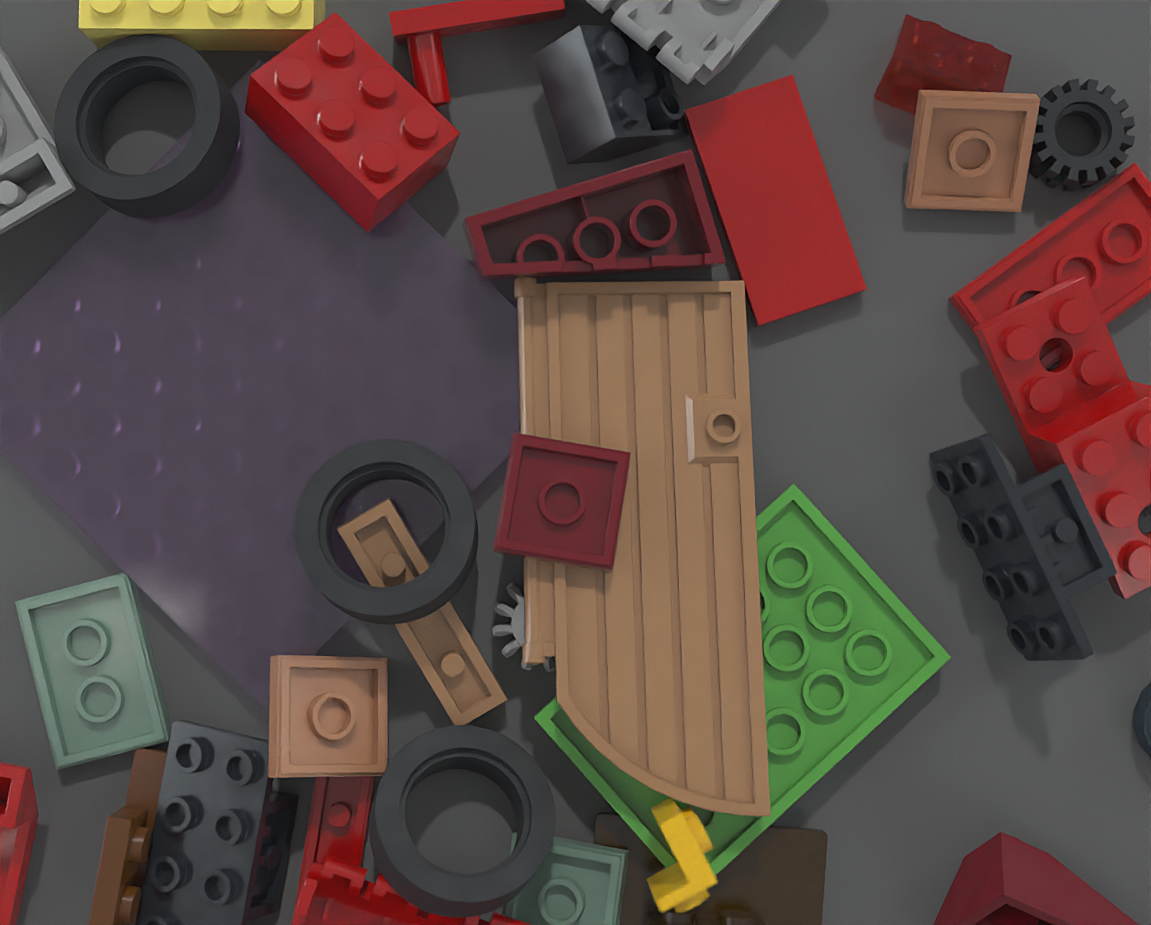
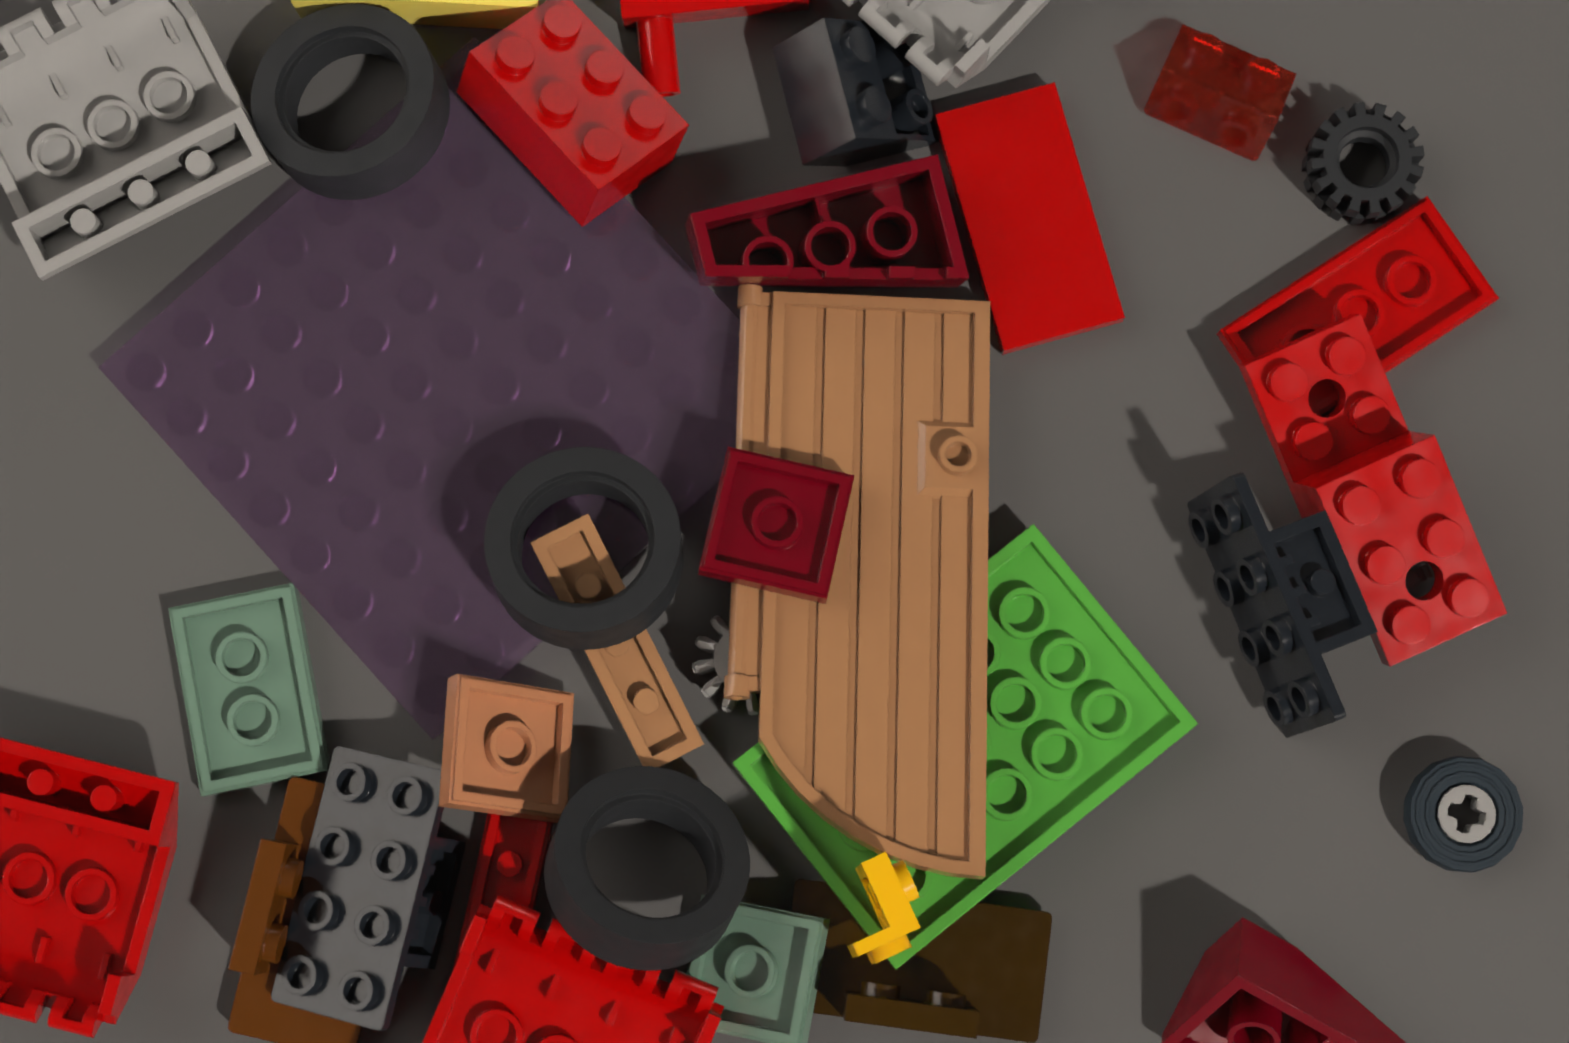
camera: 10 degrees right, 5 degrees down
nougat tile [904,90,1040,212] -> none

